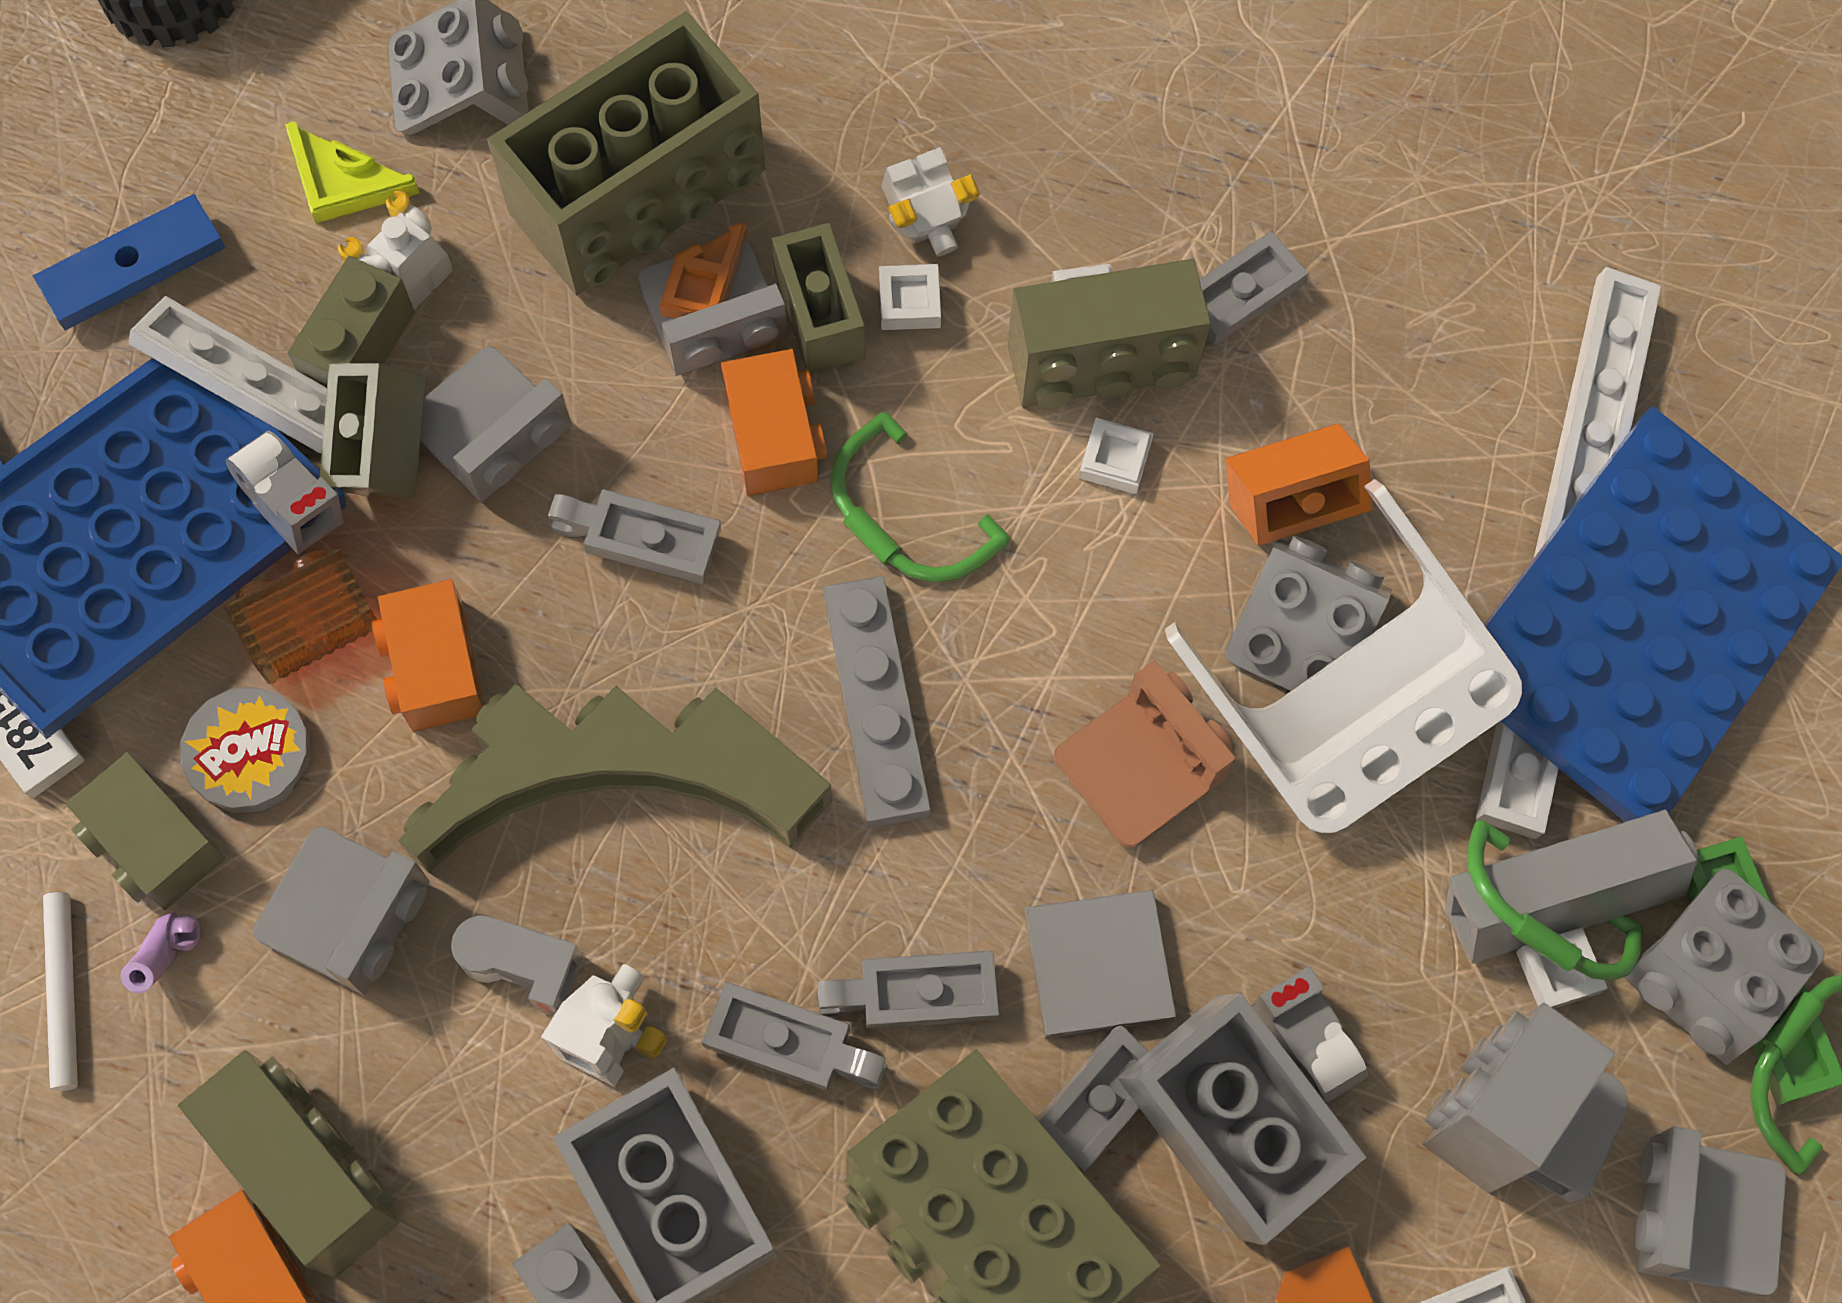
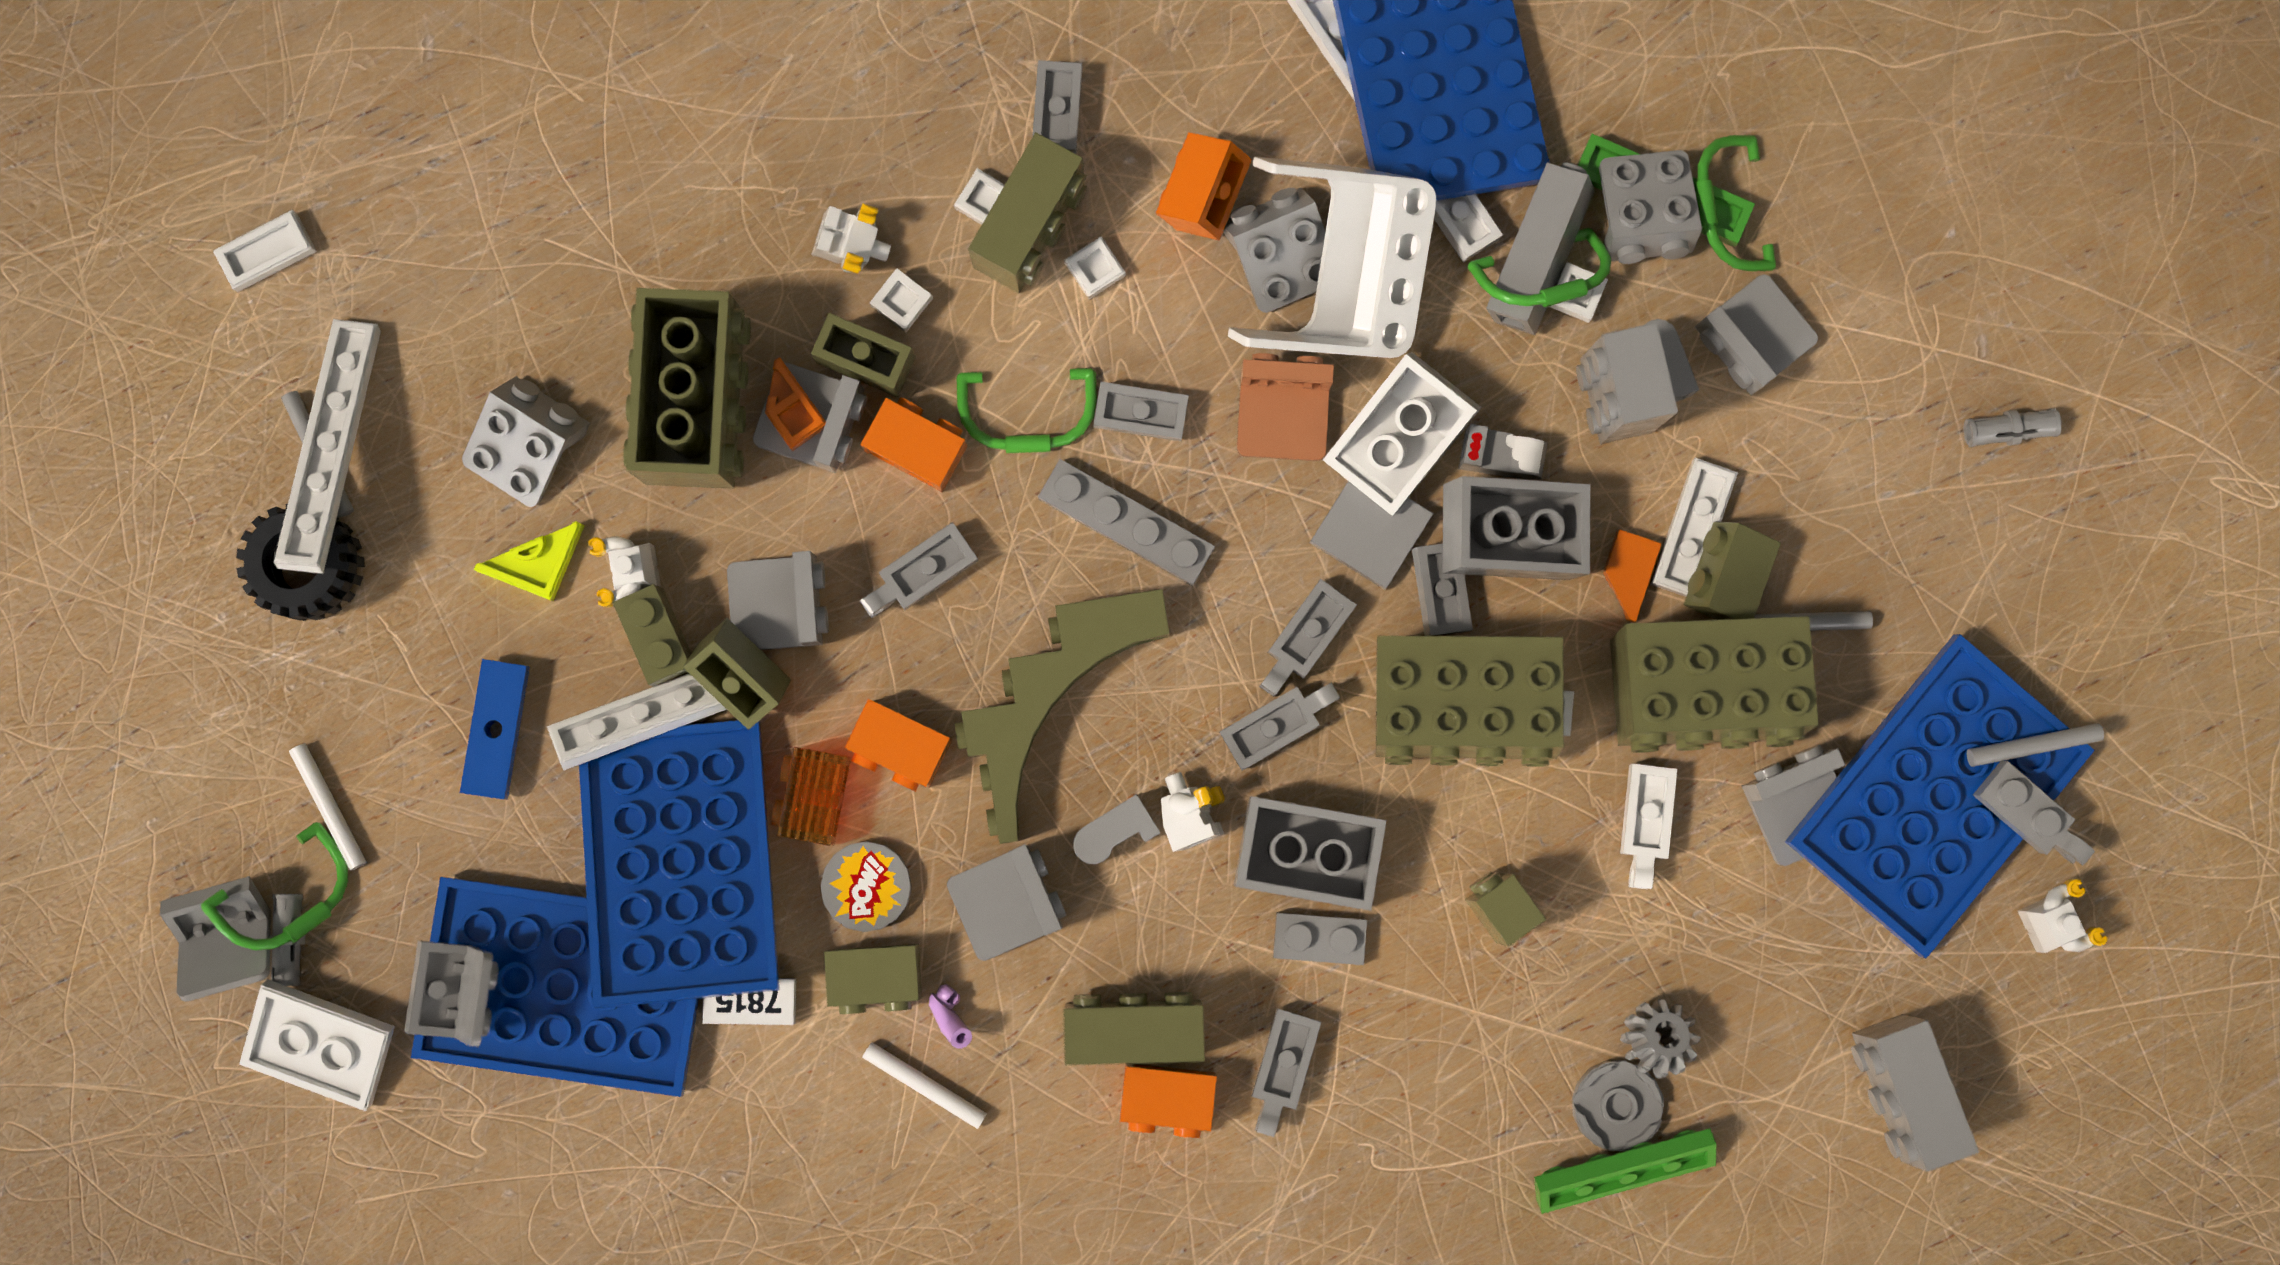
camera: 50 degrees left, 15 degrees up
light grey leg [225,431,343,555] -> none
none -> light grey plate [1094,382,1189,442]
none -> white slope [1323,352,1482,516]

